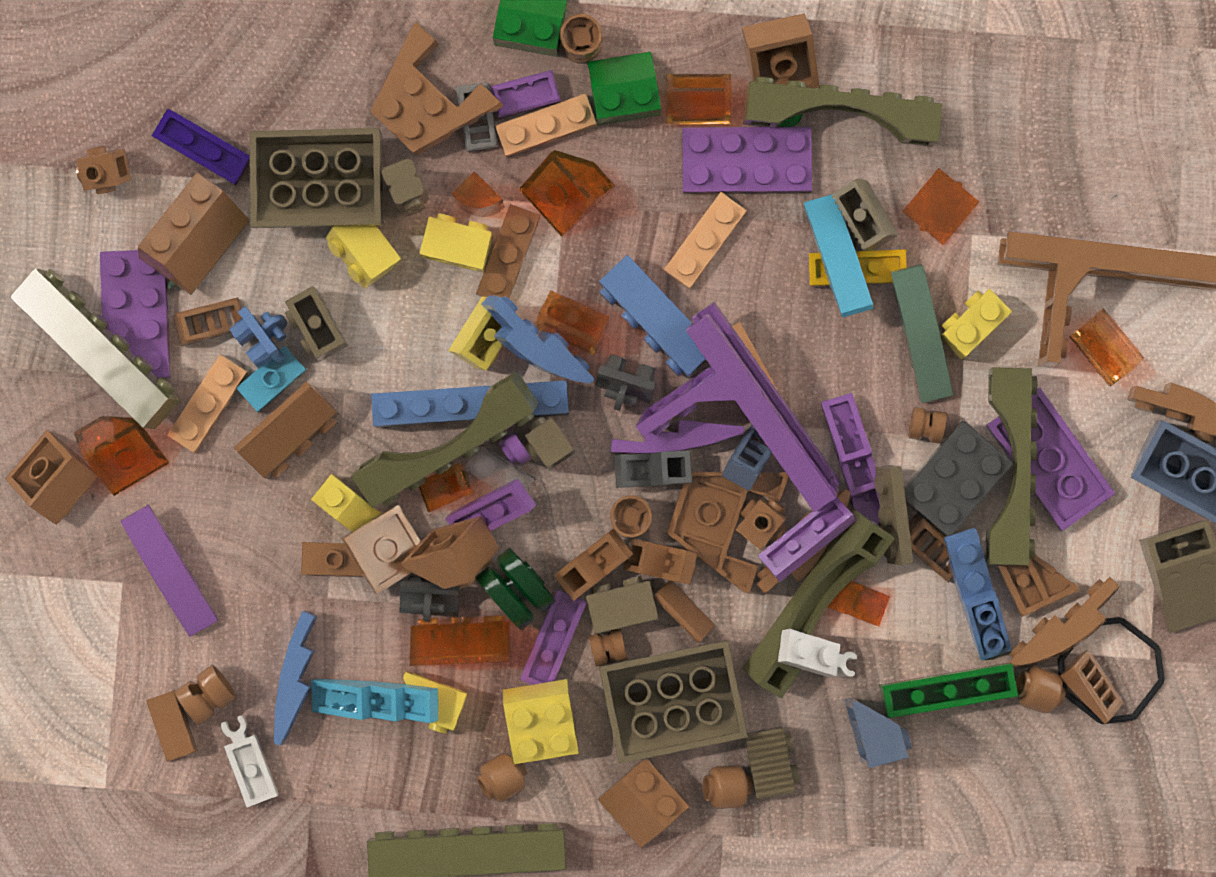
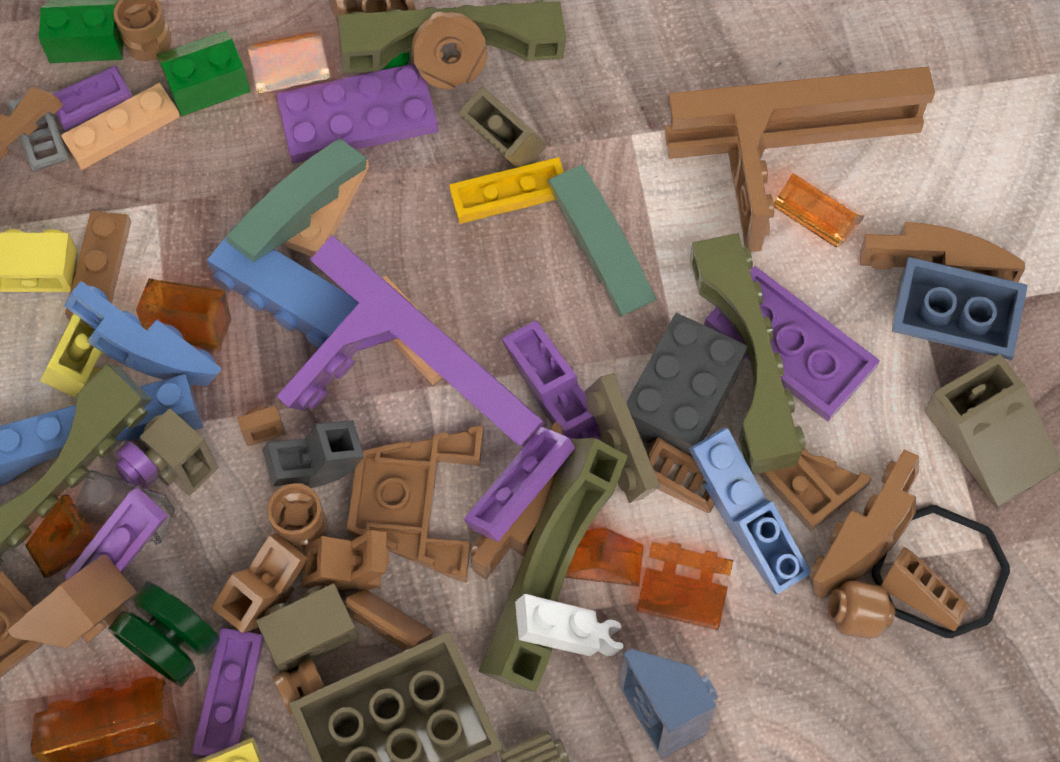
camera: 20 degrees left, 20 degrees down
dark grey hips [399,576,459,622] -> none
clear orange brick [451,171,505,217] -> none
clear orange slope [519,150,615,237] -> none
dark grey hips [595,354,656,411] -> none
medium lavender slope [611,420,744,454] -> none
sand blue slope [722,424,772,490] -> none
medium nougat brick [735,497,788,550] -> none
medium azure slope [803,194,874,318] -> none
green brick [879,663,1018,718] -> none
clear orange piece [902,168,979,245] -> none
medium nougat wheel [908,407,947,444] -> none
light yellow brick [940,288,1012,360] -> none
none -> sand green slope [226,138,367,262]
none -> medium nougat plate [237,405,286,446]
none -> medium nougat plate [411,12,488,89]
none -> clear orange plate [636,541,734,630]

